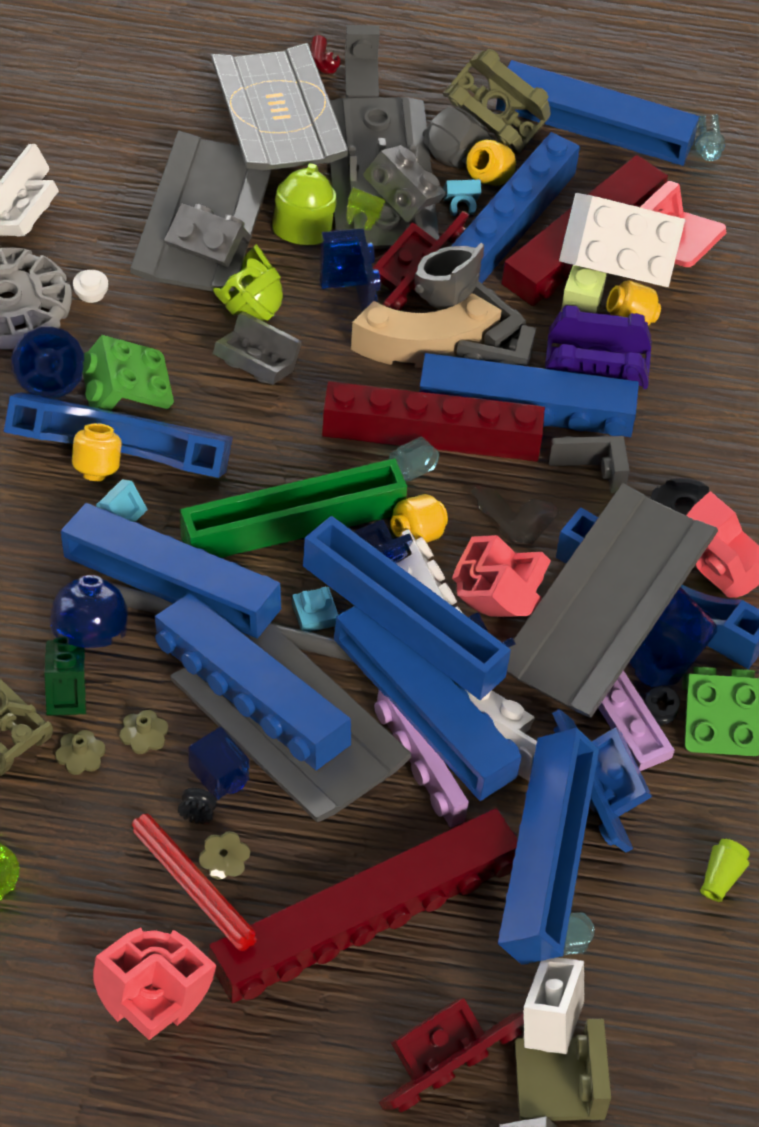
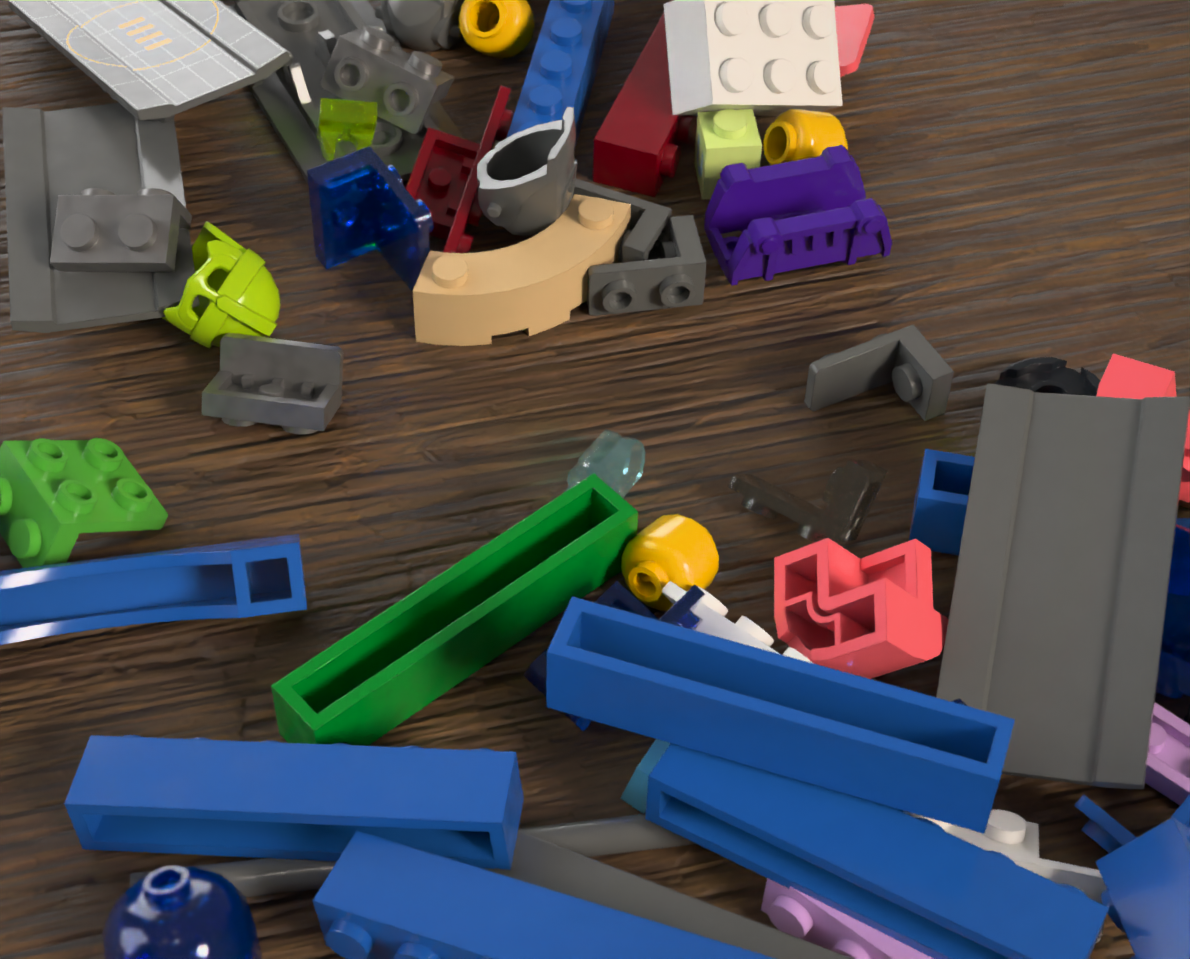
camera: 20 degrees left, 5 degrees down
yellow head [72,423,122,481] -> none
medium azure tile [96,479,148,522] -> none
lime helmet [272,163,336,245] -> none
medium azure tile [292,586,338,632] -> none
dark red brick [322,381,545,462] -> none
blue brick [419,353,639,437] -> none
medium azure tile [443,180,481,216] -> none

